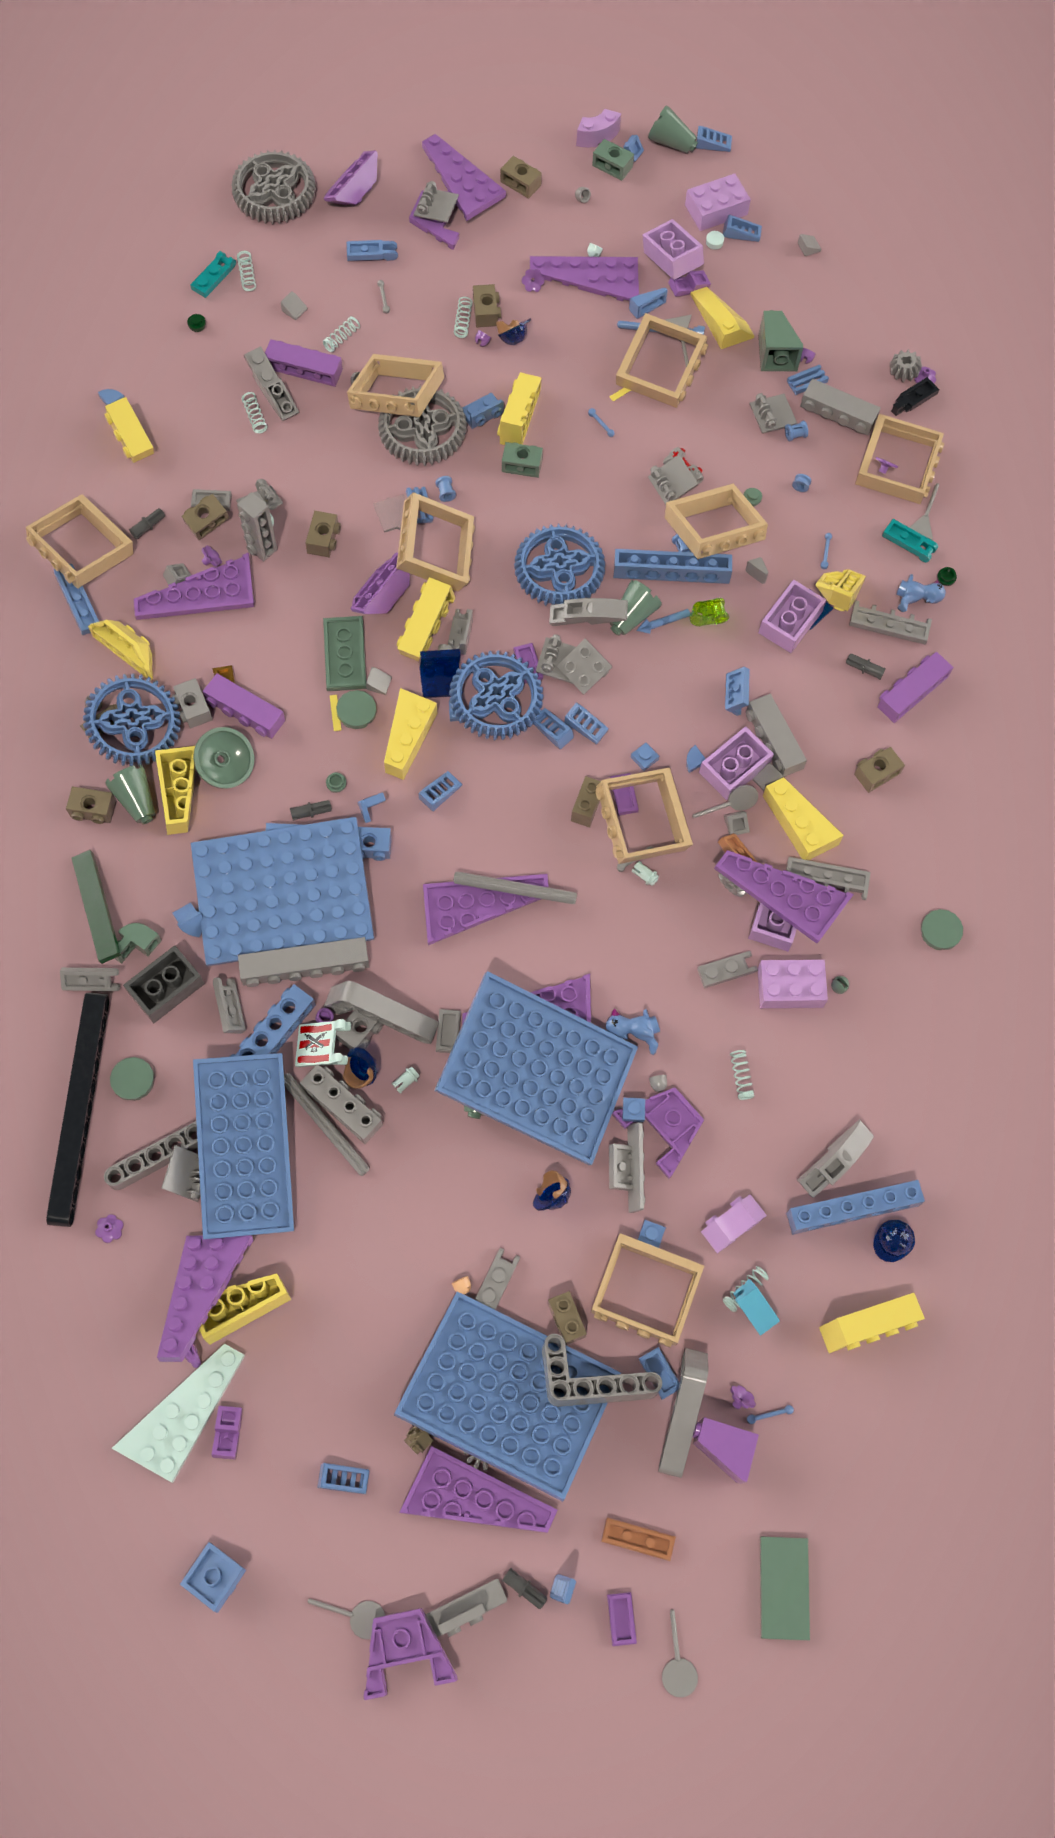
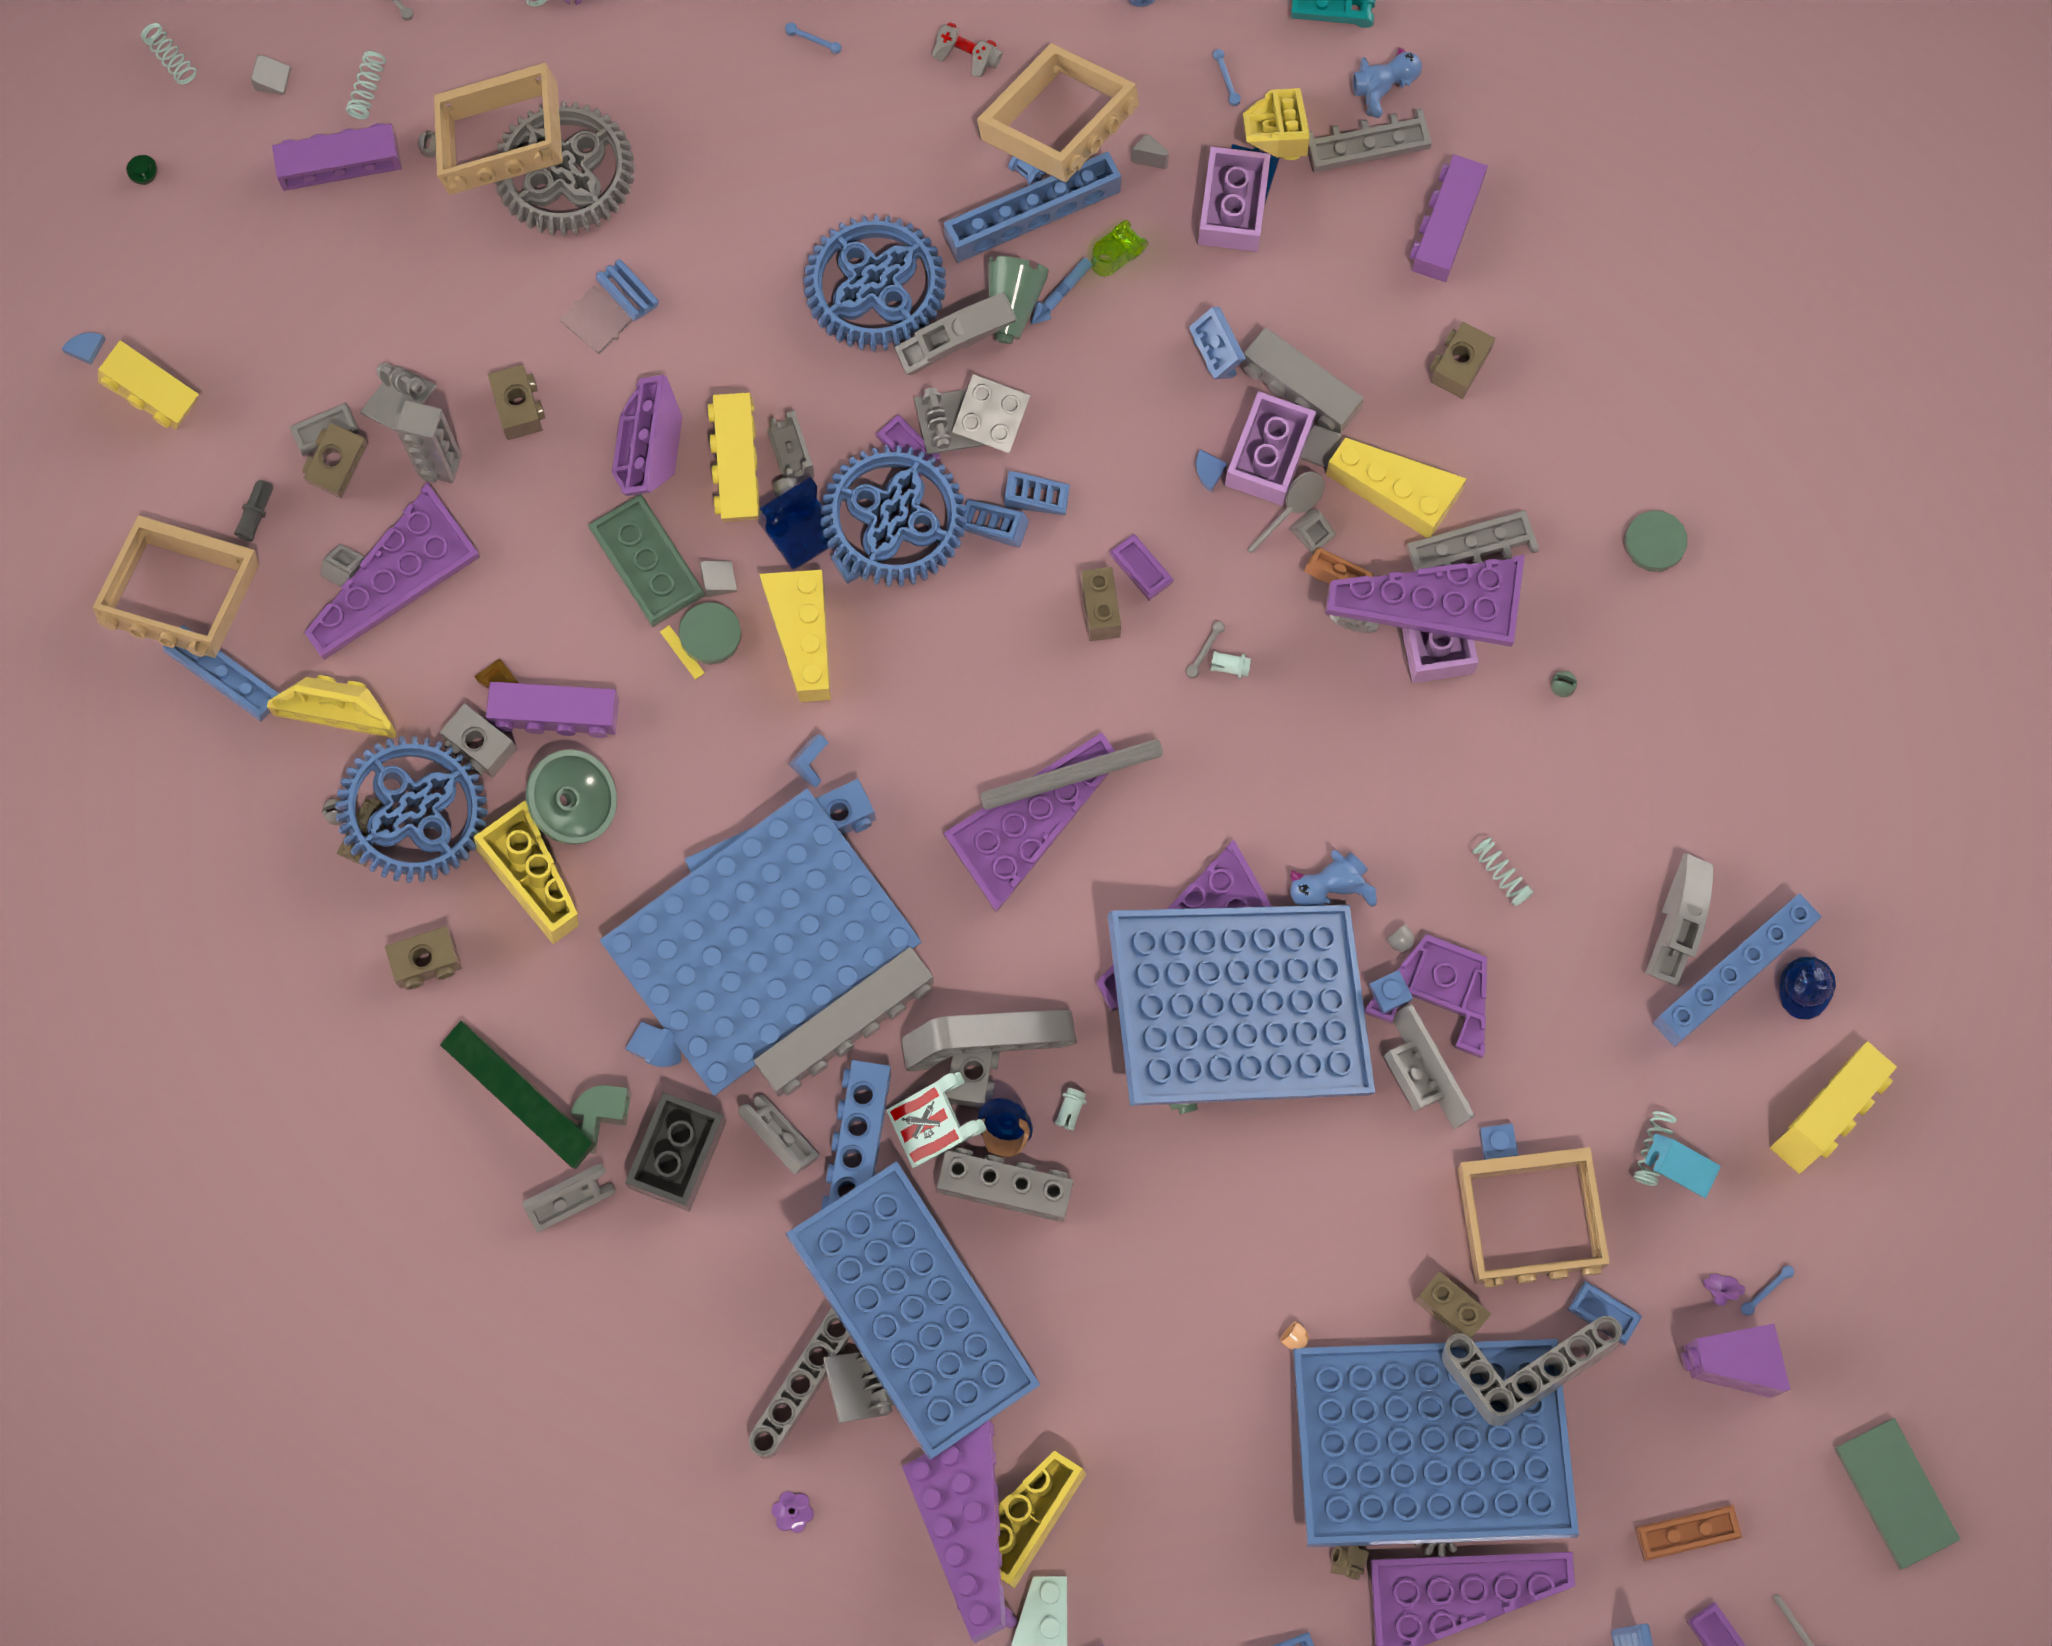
camera: 25 degrees left, 5 degrees up
black beam [46,993,110,1227] -> none
sand green cone [105,765,155,825] -> none
sand green tile [110,1057,155,1101] -> none
teal plate [190,251,236,298] -> none
medium lavender plant [202,545,222,567] -> none
light aqua piece [241,392,267,433] -> none
light grey slope [244,346,299,421] -> none
light grey axle [284,1073,369,1176] -> none
dark grey axle [290,800,332,821] -> none
medium lavender hinge [315,1008,334,1023] -> none
sand green plate [326,772,346,793] -> none
tan window [396,492,475,591] -> none
medium blue slope [418,771,462,812] -> none
medium blue bush [435,476,456,502] -> none
light grey tile [436,1009,461,1053] -> none
medium blue bracket [462,392,504,429] -> none
light grey hinge [475,1248,520,1310] -> none
light yellow wedge [497,372,542,445] -> none
sand green brick [502,442,543,478] -> none
clear blue piece [533,1170,571,1211] -> none
tan window [596,768,693,864] -> none
medium blue plate [631,743,660,771] -> none
light grey hinge [648,455,698,505] -> none
light grey beam [658,1348,708,1478] -> none
light grey hinge [697,951,758,988] -> none
lavender brick [701,1195,767,1253] -> none
sand green plate [743,488,762,507] -> none
lavender brick [757,960,828,1009] -> none
dark grey axle [846,654,886,680] -> none
dark green plate [937,567,957,586] -> none

